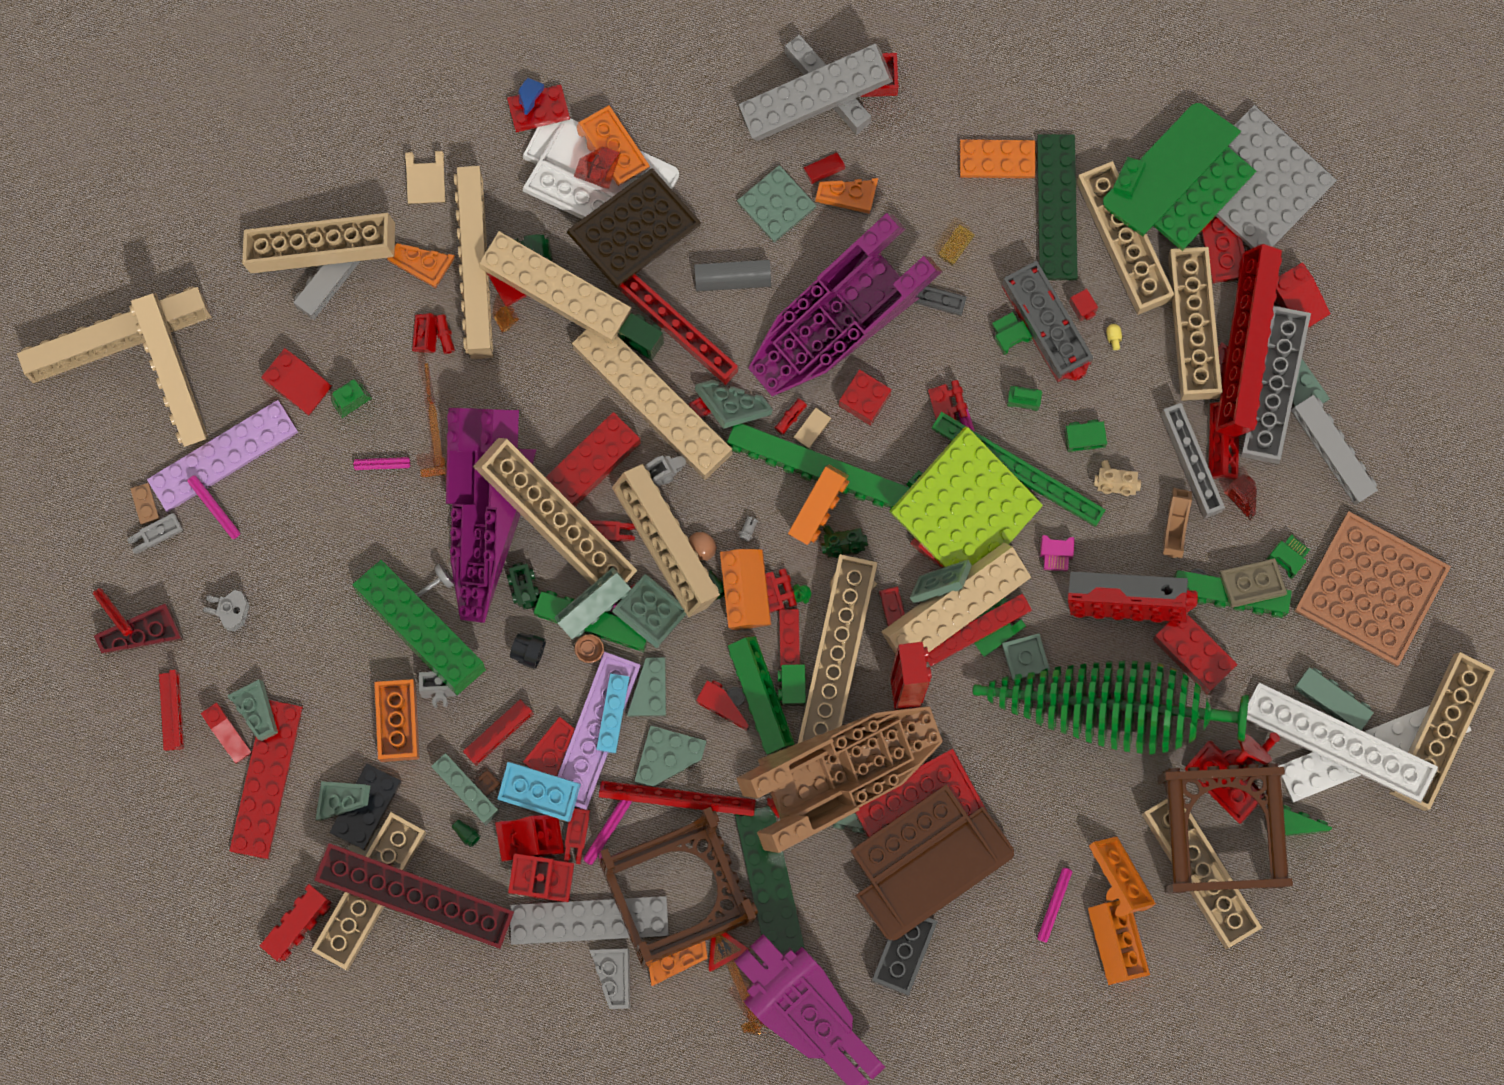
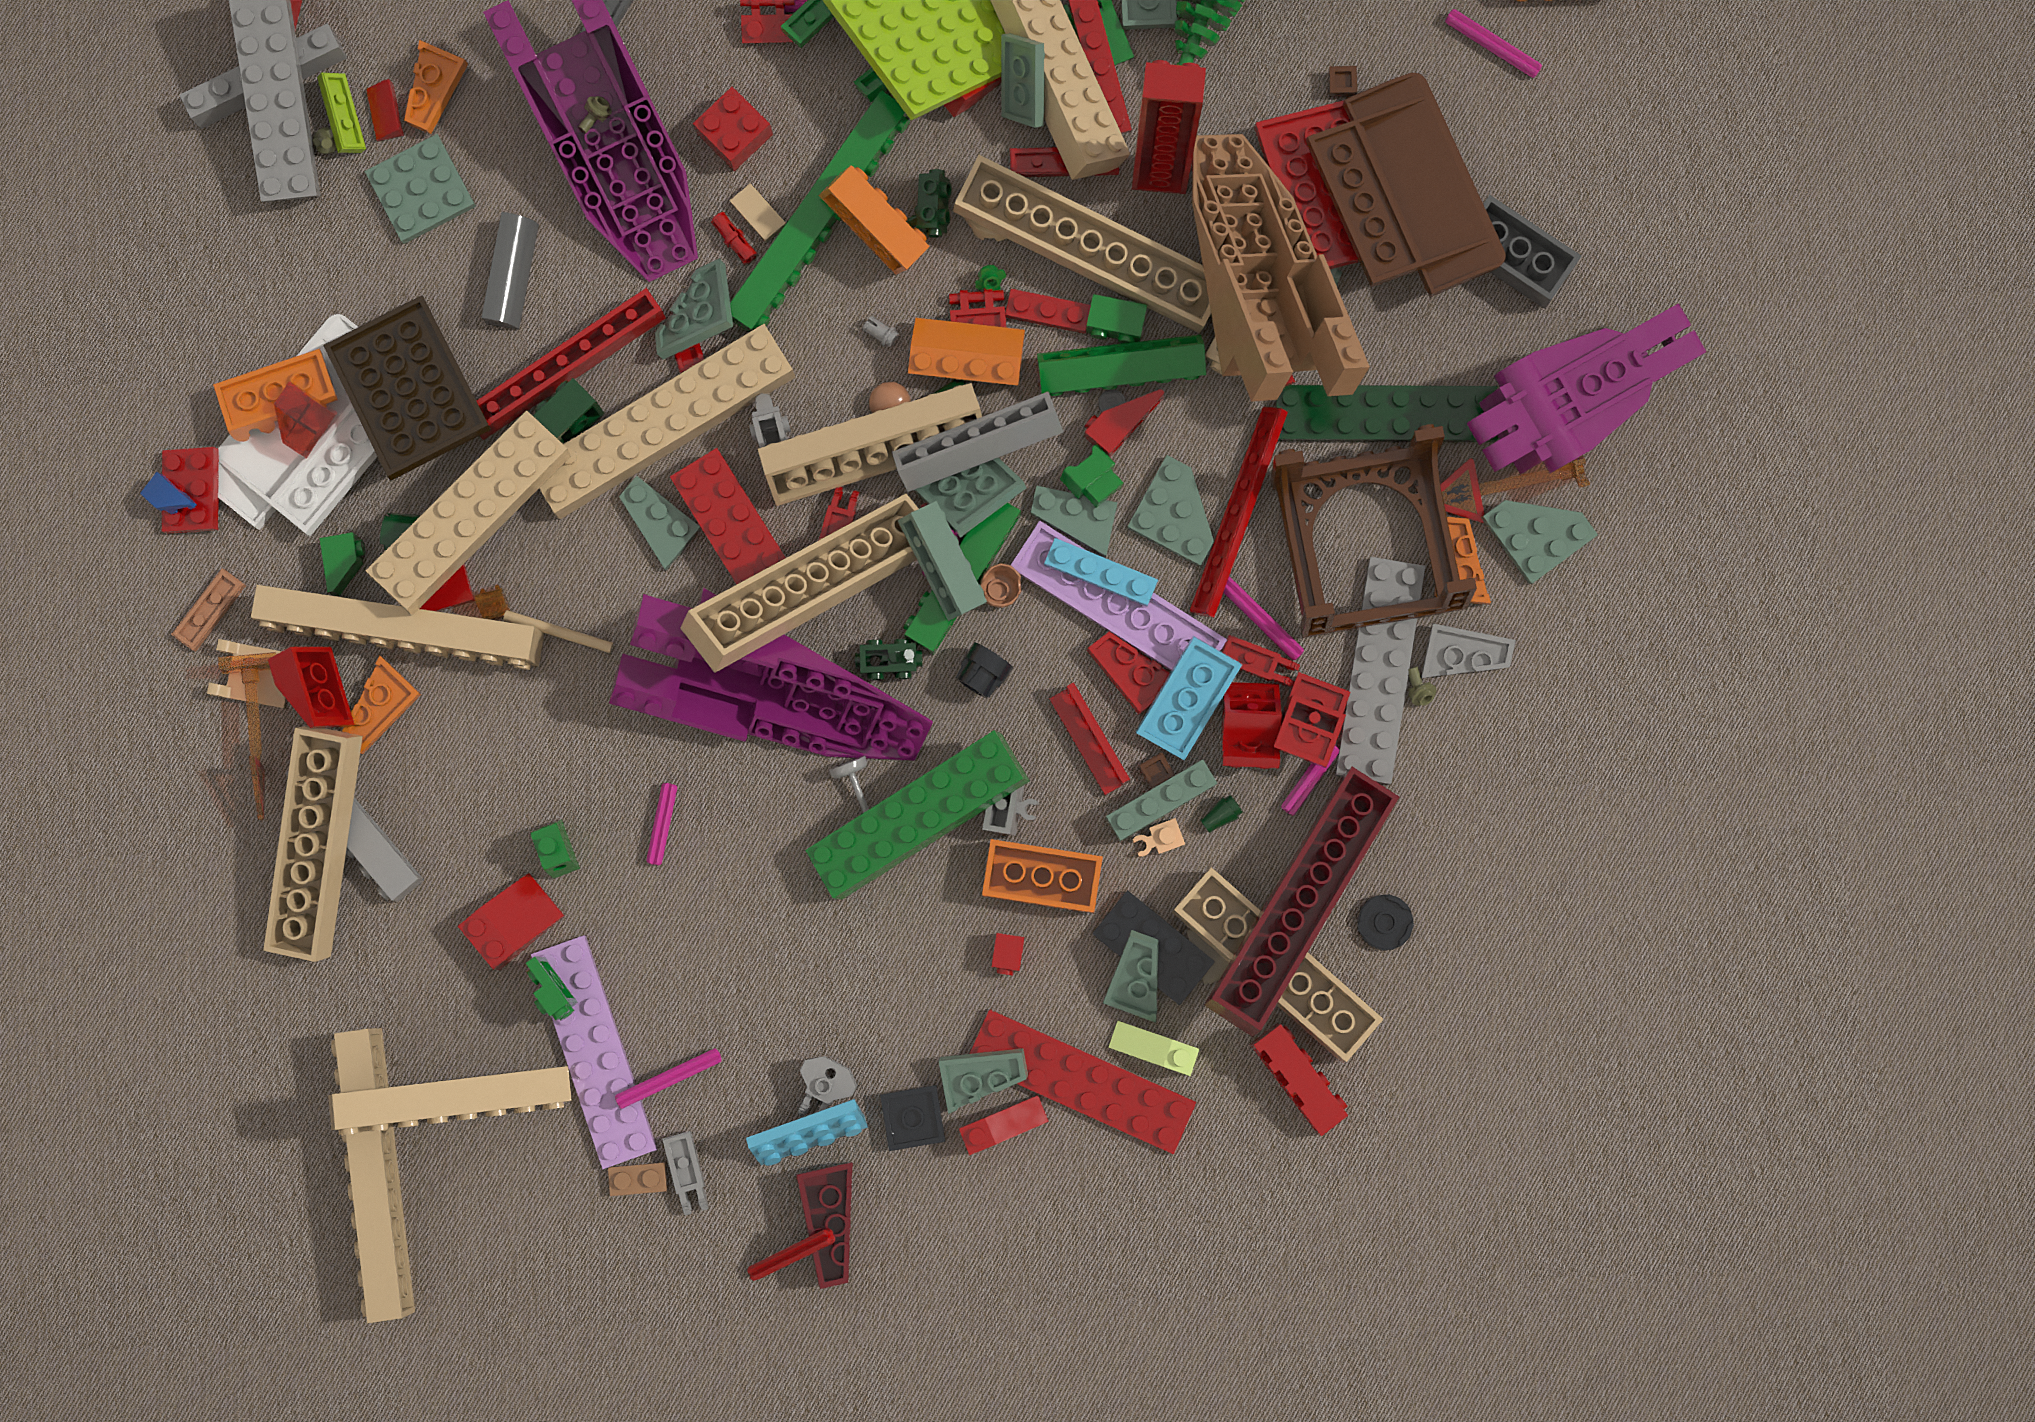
camera: 75 degrees left, 5 degrees up
red fence [159,670,184,751] -> none
red slope [412,313,437,353] -> none
clear orange piece [420,363,447,478] -> none
red pin [434,314,455,354] -> none
none -> nougat tile [171,568,247,652]
none -> clear orange piece [218,652,276,820]
none -> red slope [268,647,355,728]
none -> olive plate [312,127,337,154]
none -> lime tile [317,73,366,153]
none -> green slope [319,532,366,596]
none -> tan bar [503,610,613,653]
none -> green plate [526,956,578,1021]
none -> olive plate [577,96,612,134]
none -> sand green wing [619,476,701,571]
none -> medium azure plate [746,1099,868,1166]
none -> black plate [880,1085,946,1151]
none -> light grey brick [892,392,1063,492]
none -> red brick [991,933,1025,976]
none -> green piece [1060,444,1124,508]
none -> yellowish green slope [1108,1021,1199,1076]
none -> light nougat plate [1132,818,1185,857]
none -> dark pink axle [1281,746,1340,816]
none -> reddish brown plate [1328,66,1357,96]
none -> black tile [1357,894,1414,951]
none -> olive plate [1408,666,1436,706]
none -> sand green plate [1481,500,1598,584]

